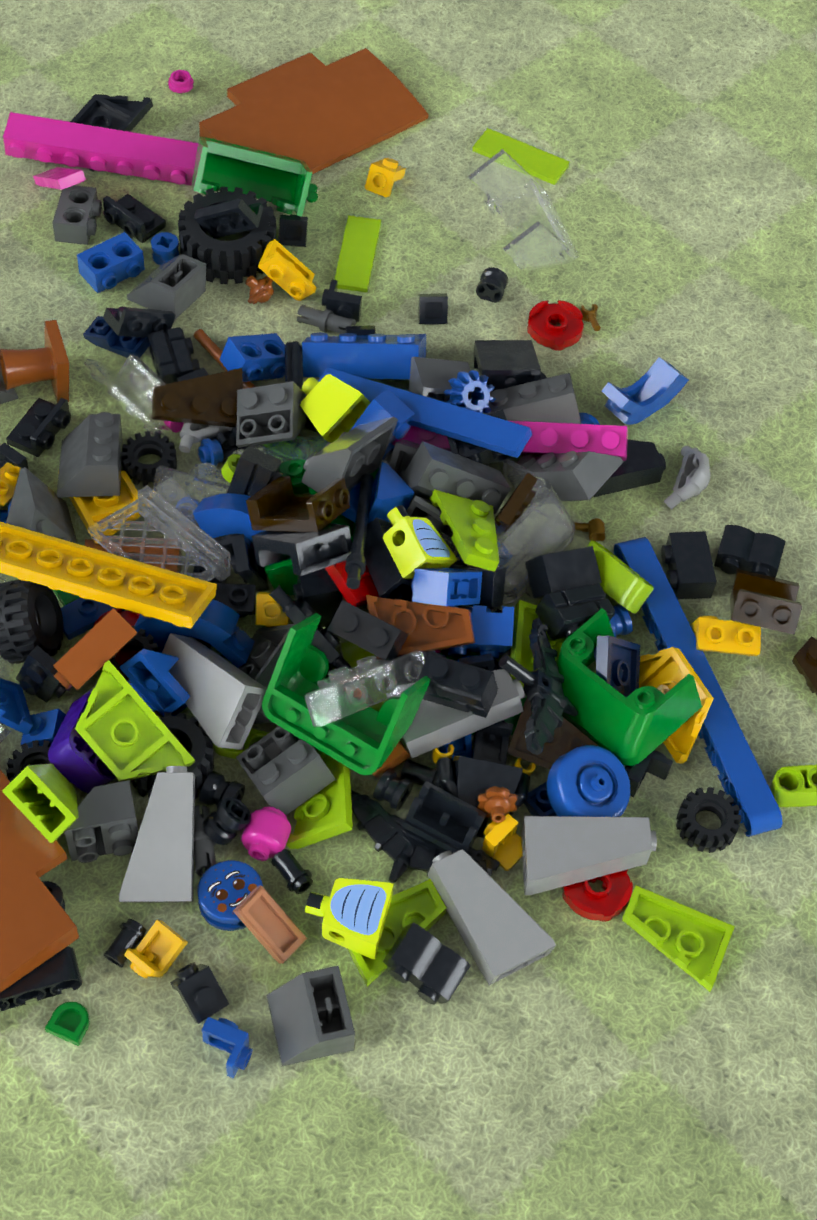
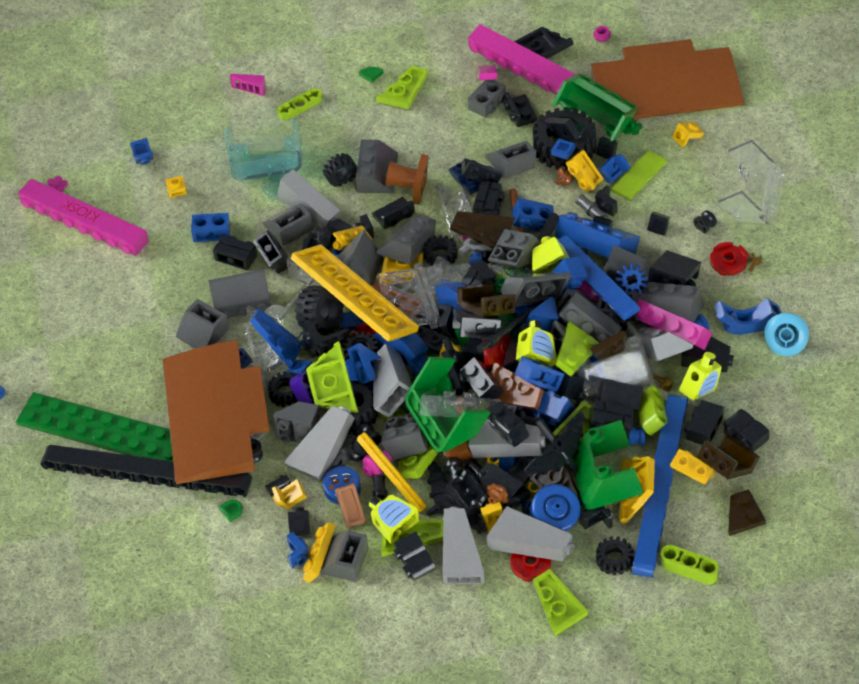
camera: 40 degrees right, 5 degrees down
lime slope [2,764,79,843] -> none
dark orange slope [53,608,138,690] -> none
blue brick [77,232,145,293] -> none
blue wheel [151,232,180,266] -> none
lime piece [472,128,570,185] -> none
dark blue plate [594,635,640,698] -> none
light grey piece [663,446,711,510] -> none
none -> yellow plate [303,522,336,582]
none -> yellow axle [357,432,427,514]
none -> blue tile [551,138,575,160]
none -> blue bracket [598,154,631,183]
none -> neon yellow torso [679,352,722,401]
none -> medium azure hat [764,313,809,356]

